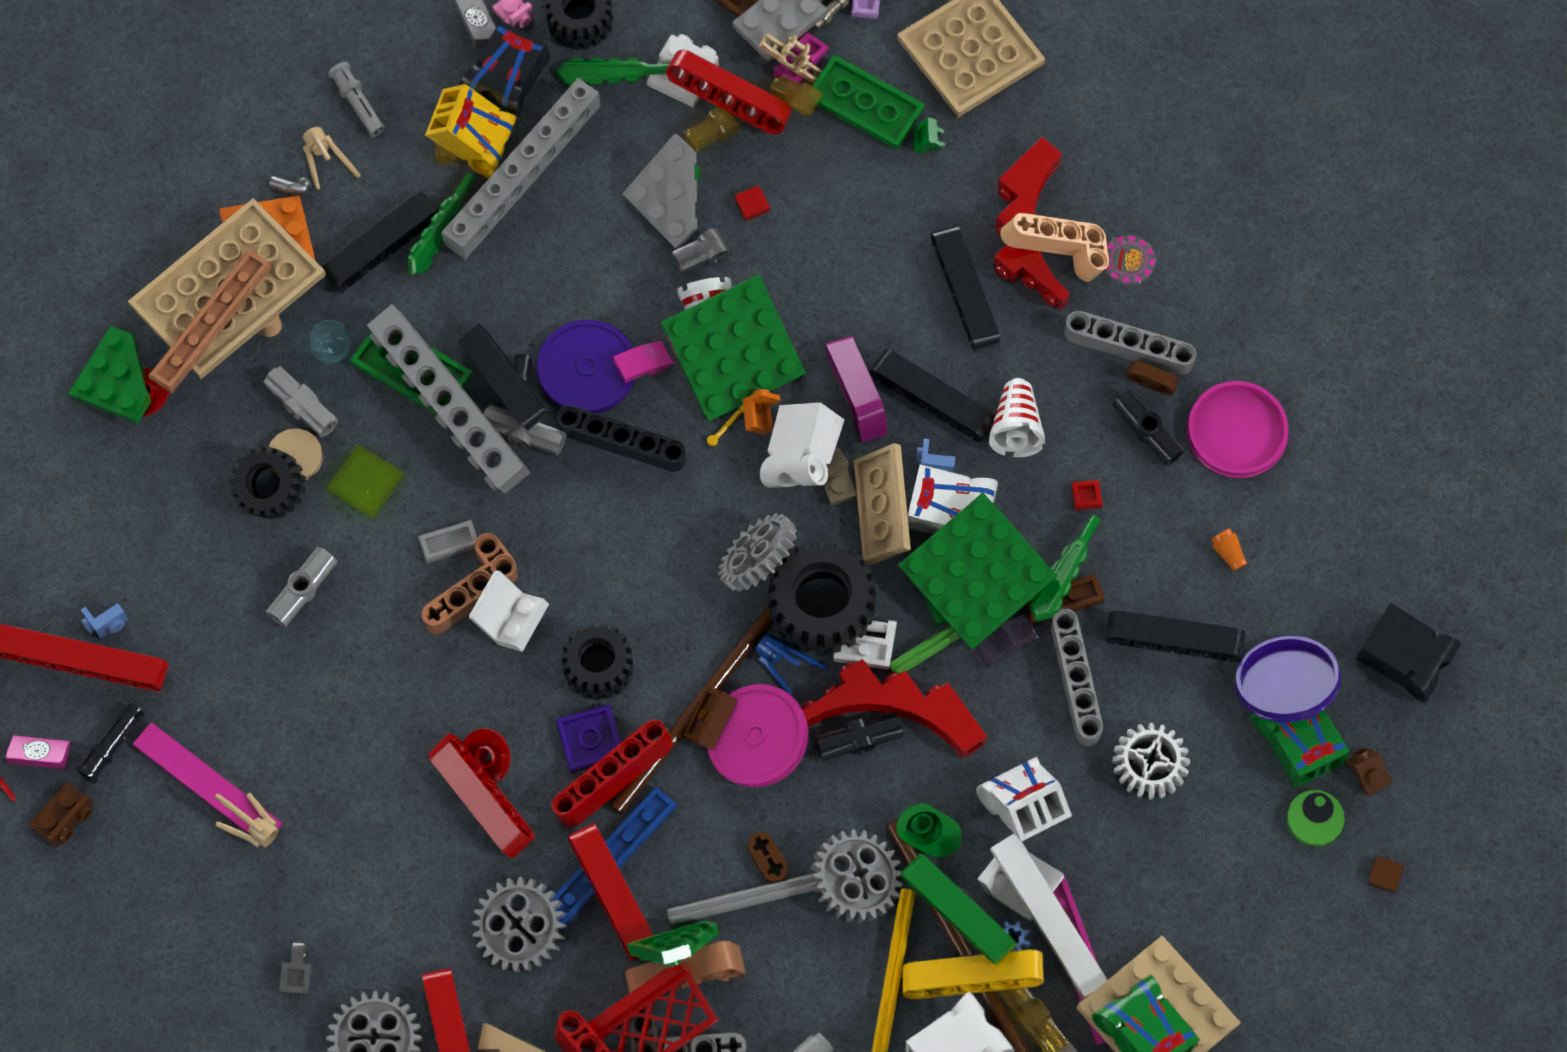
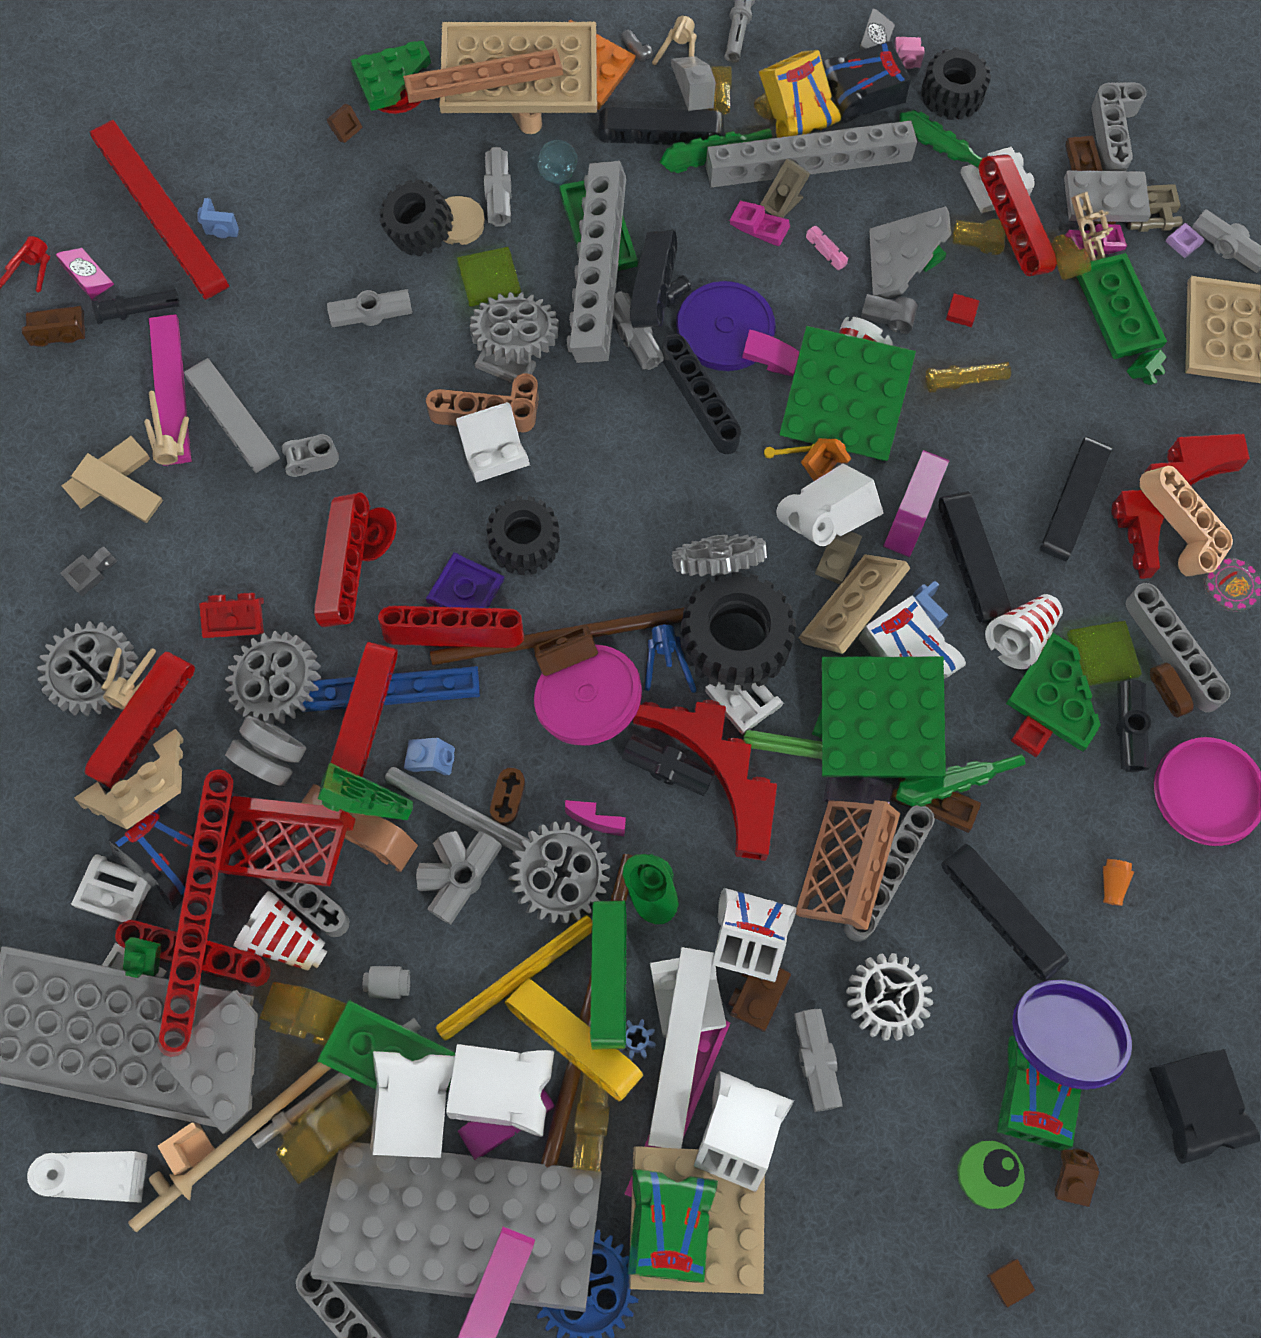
camera: 40 degrees right, 0 degrees up
none -> tan tile [62,436,150,509]
none -> tan tile [71,453,163,523]
none -> tan plant [101,648,156,709]
none -> light grey beam [184,358,280,473]
none -> red bracket [199,593,264,638]
none -> light grey wheel [225,716,306,786]
none -> light grey piece [281,434,339,477]
none -> reddish brown tile [326,104,363,143]
none -> medium blue bracket [404,738,455,775]
none -> light grey piece [416,831,502,925]
none -> light grey gear [470,292,558,364]
none -> dark pink slope [565,800,626,836]
none -> light grey slope [671,56,716,111]
none -> white piece [694,1071,794,1192]
none -> clear yellow piece [708,66,732,116]
none -> reddish brown bracket [728,968,791,1032]
none -> dark pink slope [729,201,790,246]
none -> dark tan slope [760,159,811,218]
none -> light grey piece [794,1009,843,1112]
none -> nougat fence [796,800,900,930]
none -> bright pink axle [806,226,848,270]
none -> clear yellow pin [925,362,1011,393]
none -> green plate [1006,632,1101,752]
none -> clear neon green tile [1067,621,1142,686]

